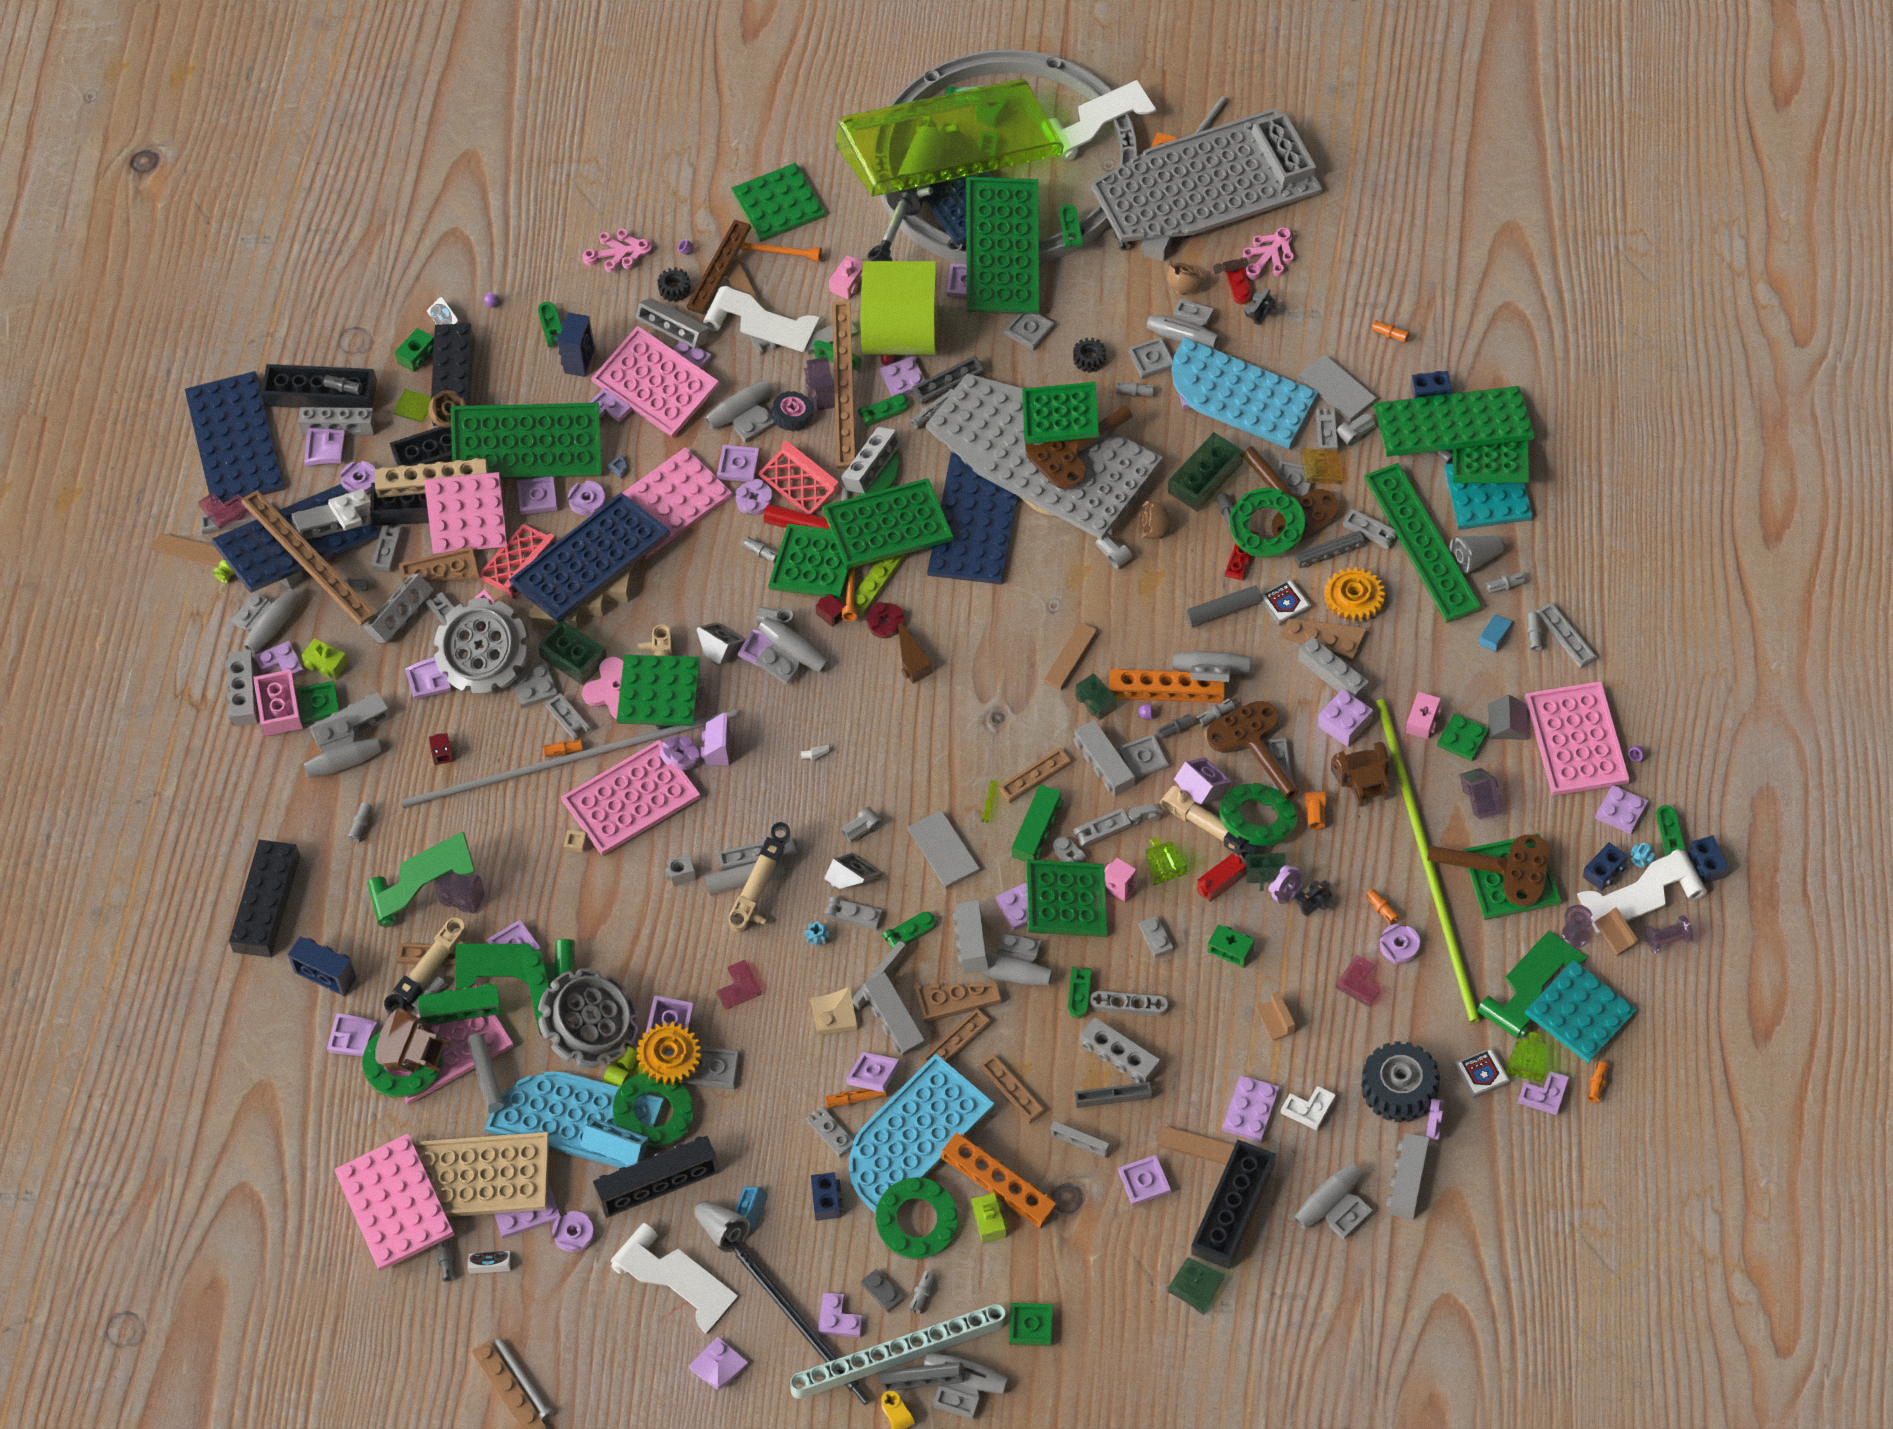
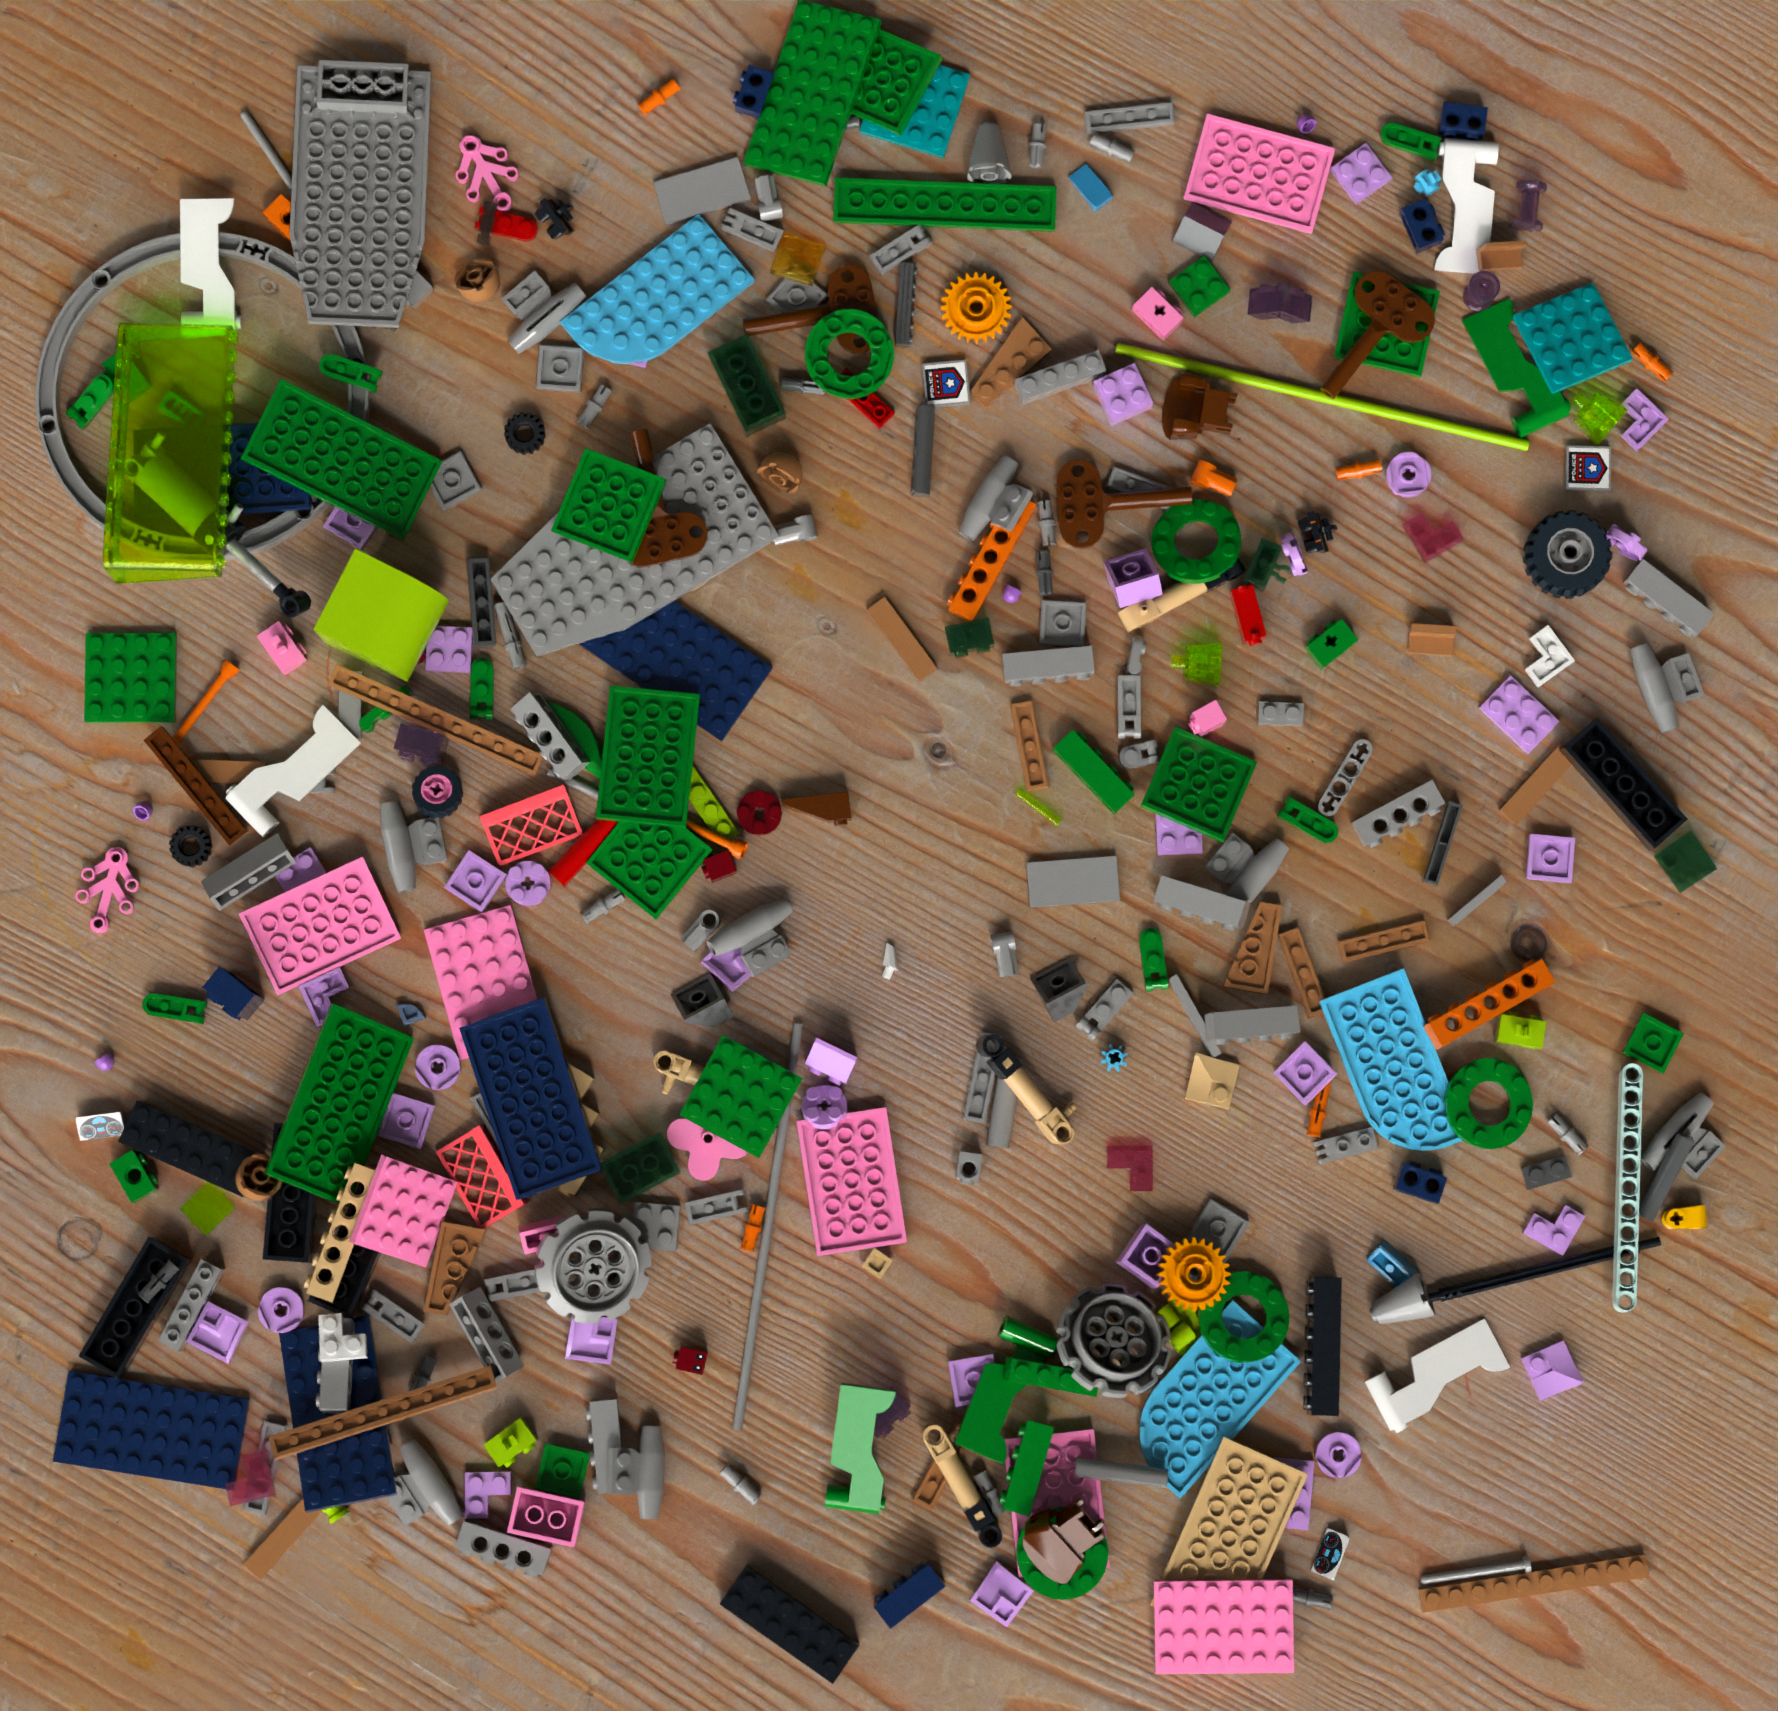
camera: 70 degrees left, 25 degrees up
medium azure brick [581,1118,648,1166] -> none

